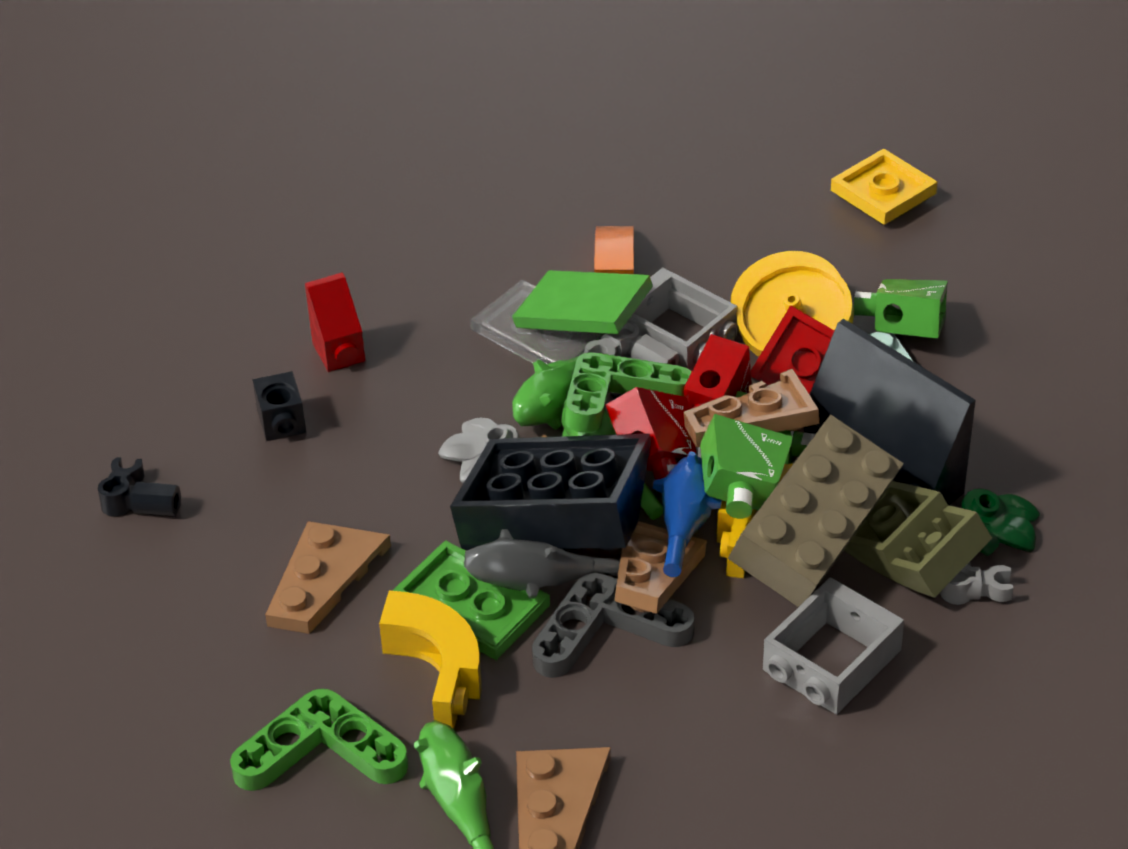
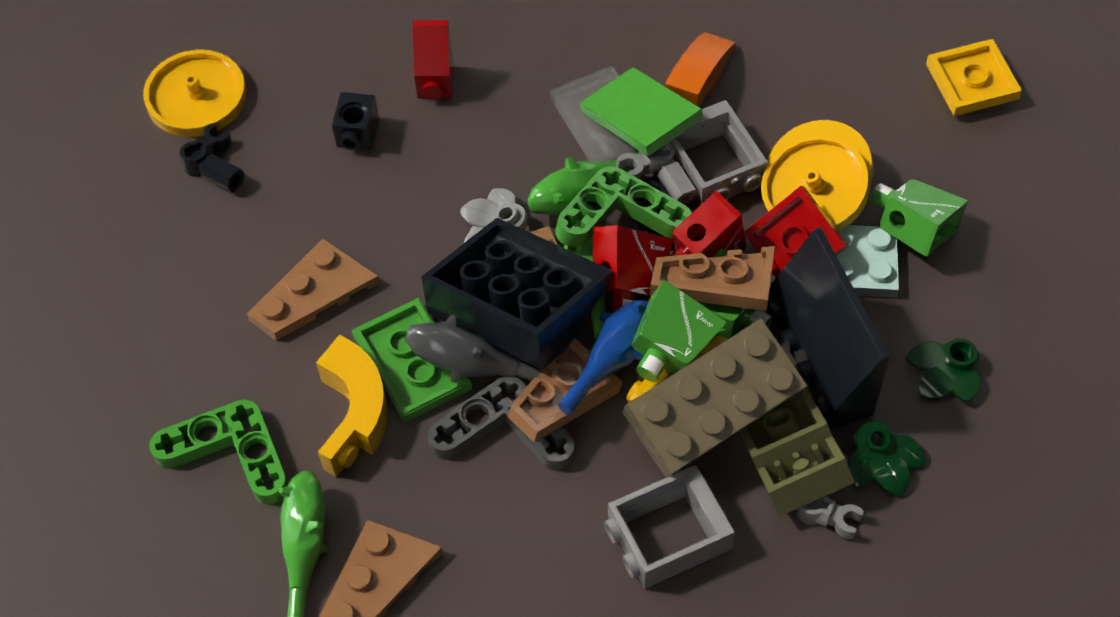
camera: 25 degrees right, 15 degrees up
none -> yellow piece [143,50,247,137]
none -> dark green plate [905,338,981,402]

